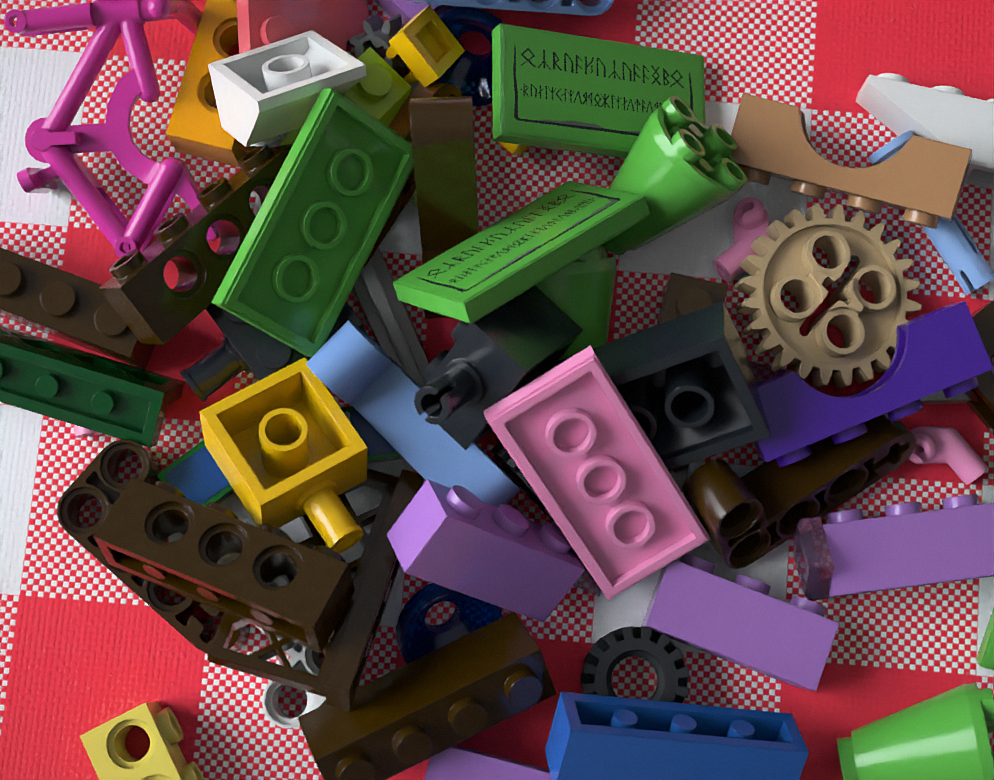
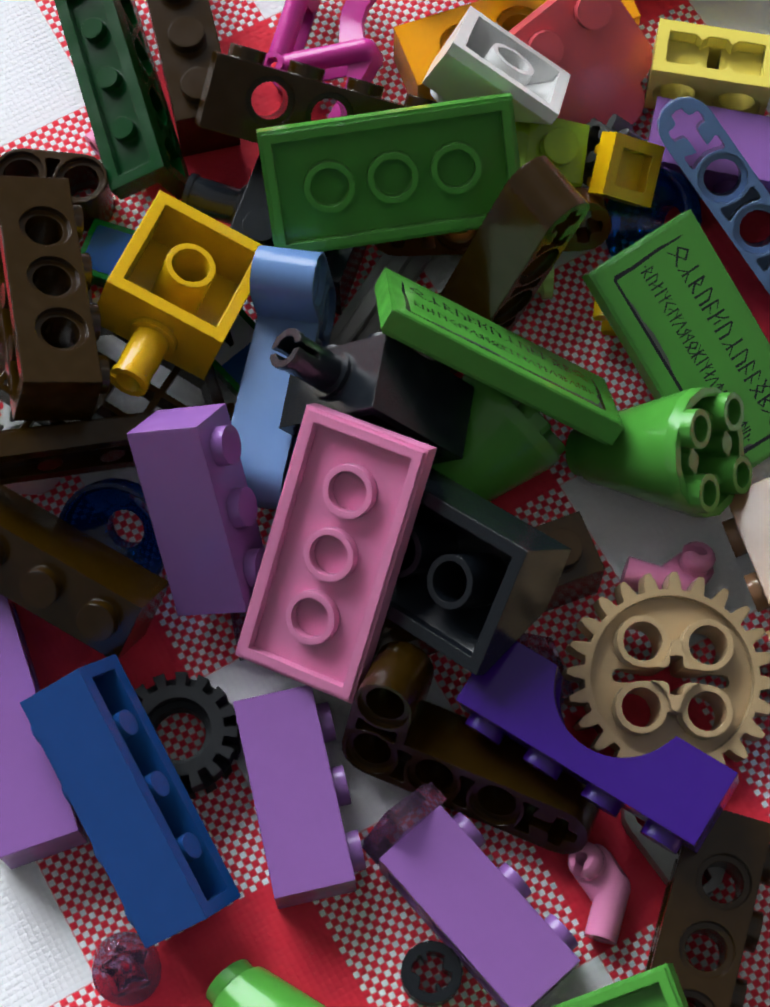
camera: 55 degrees right, 10 degrees down
none -> black bush [400,941,463,1007]

